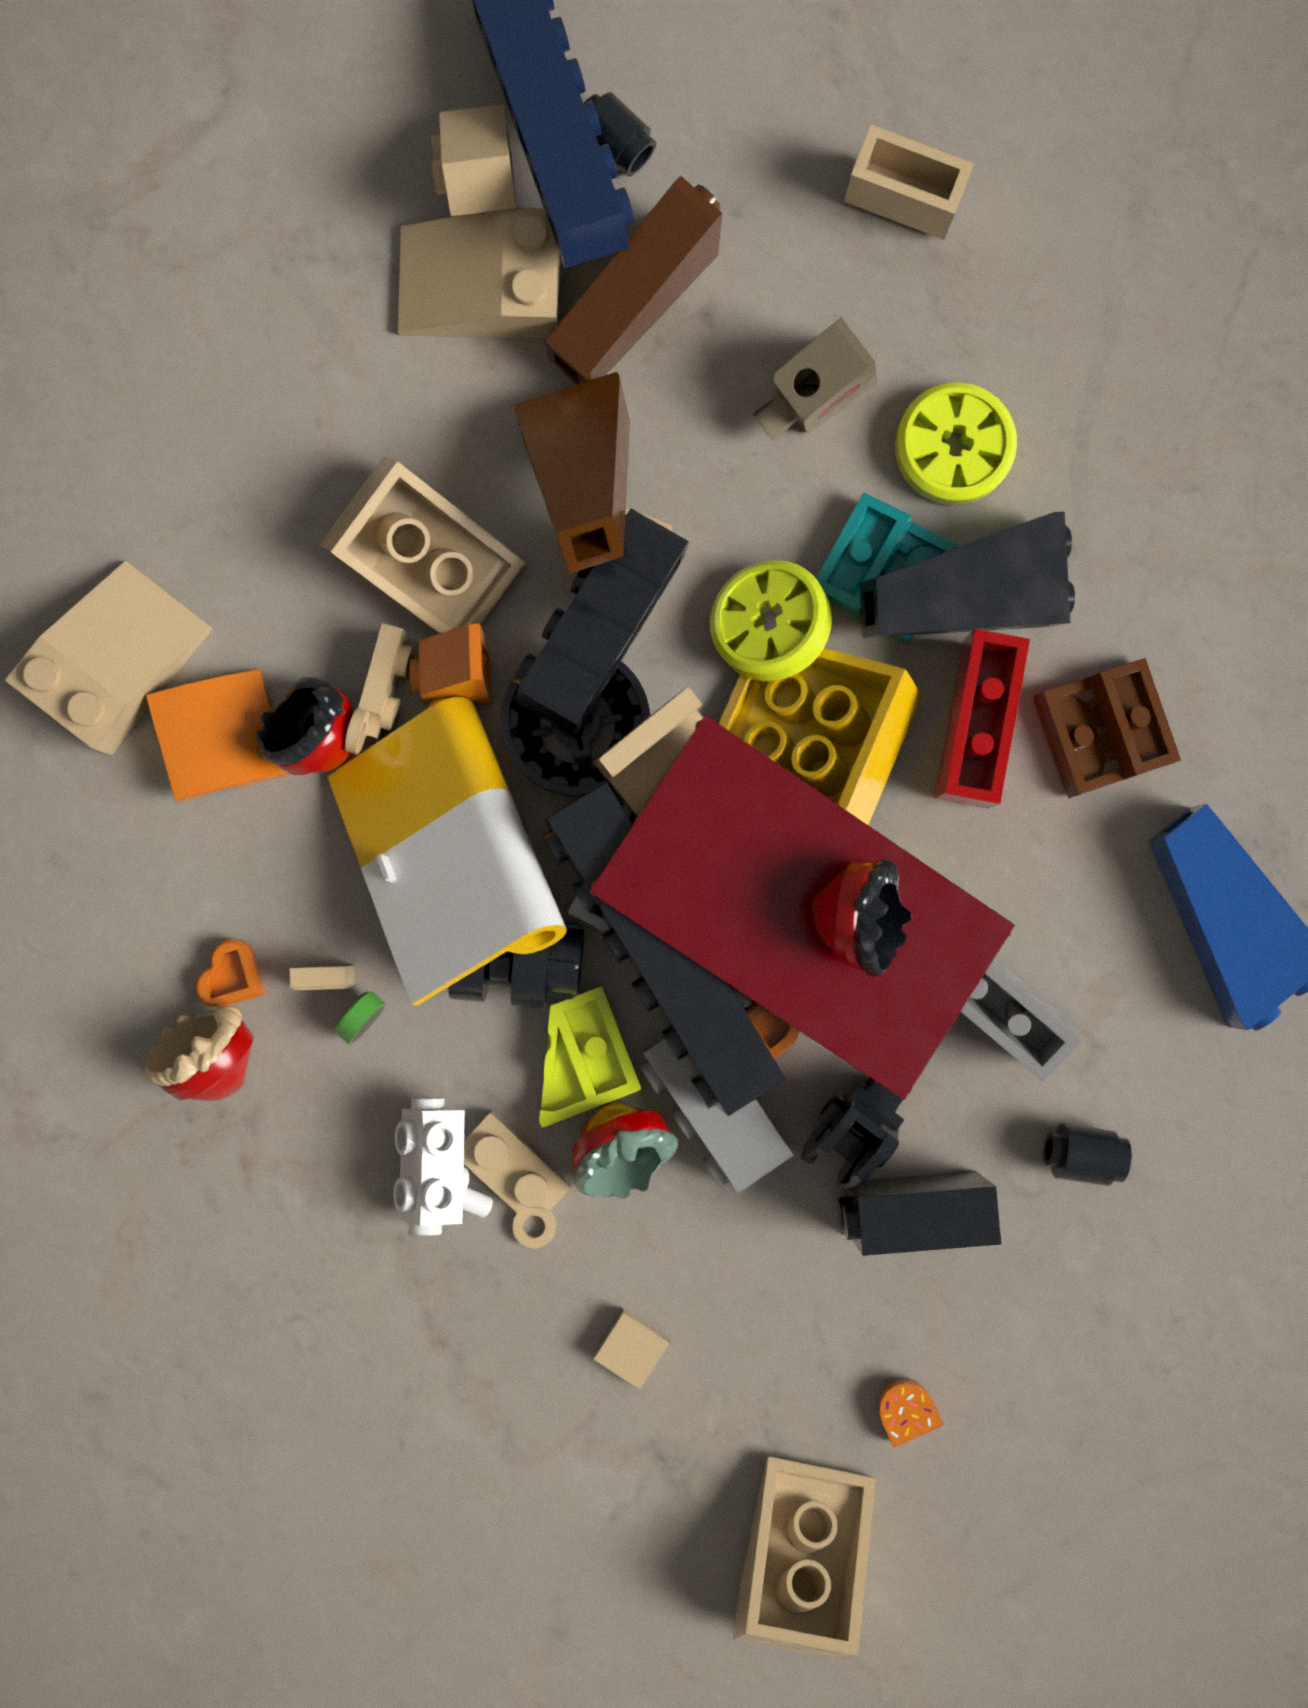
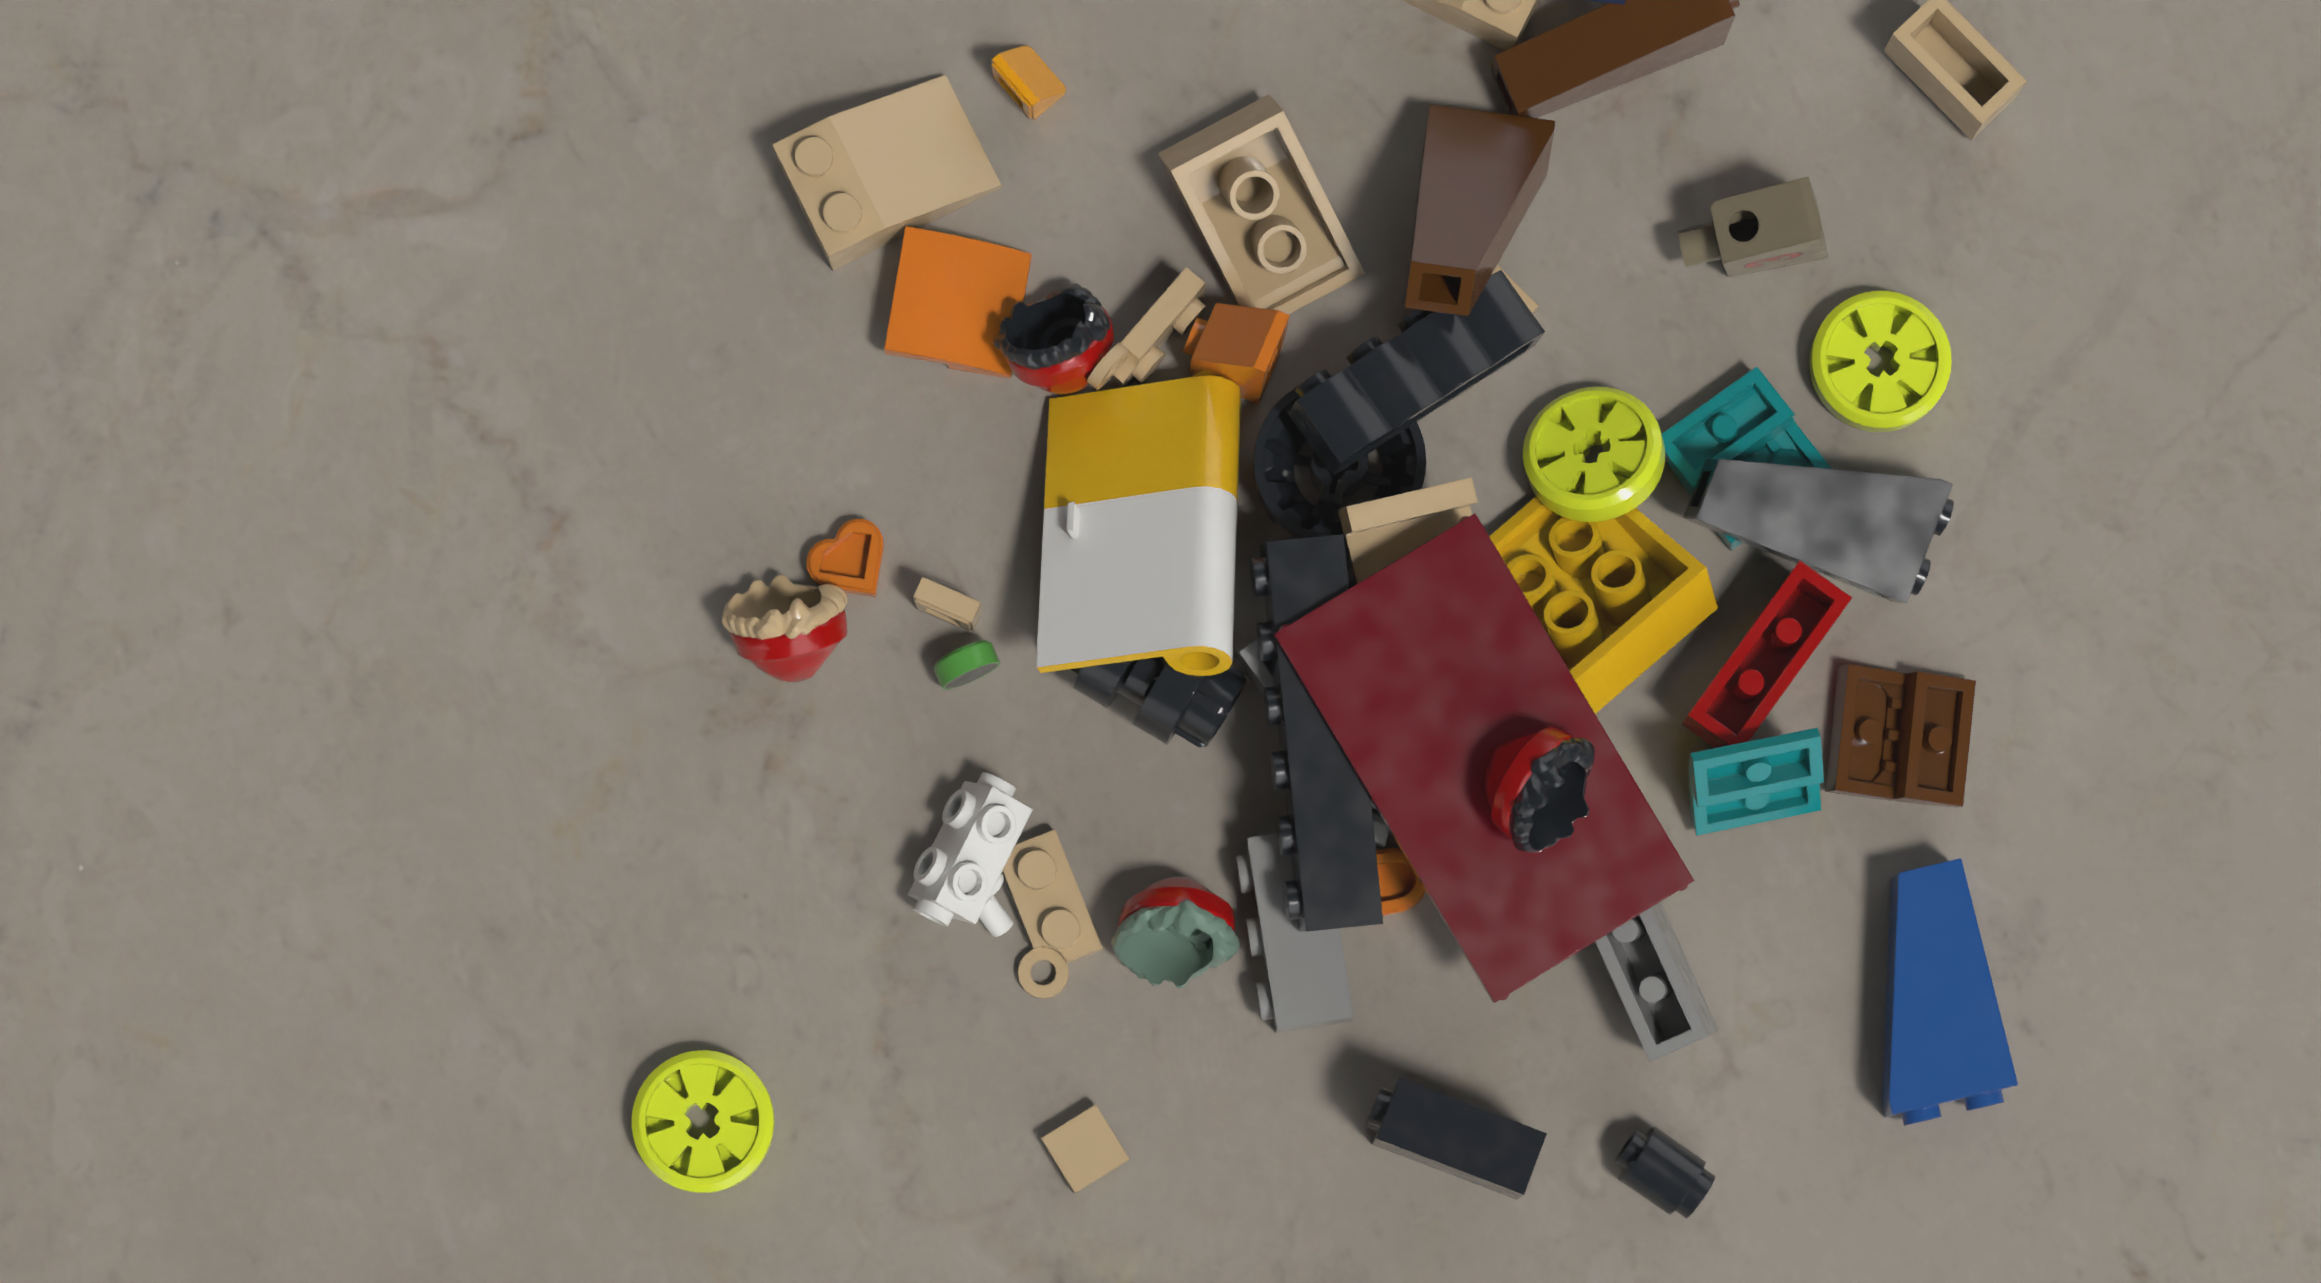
camera: 30 degrees right, 5 degrees down
neon yellow wing [539,985,642,1128] -> none
black hinge [801,1078,904,1192] -> none
none -> neon yellow wheel [632,1050,775,1193]
none -> light orange slope [991,46,1066,120]
none -> teal slope [1688,727,1824,836]

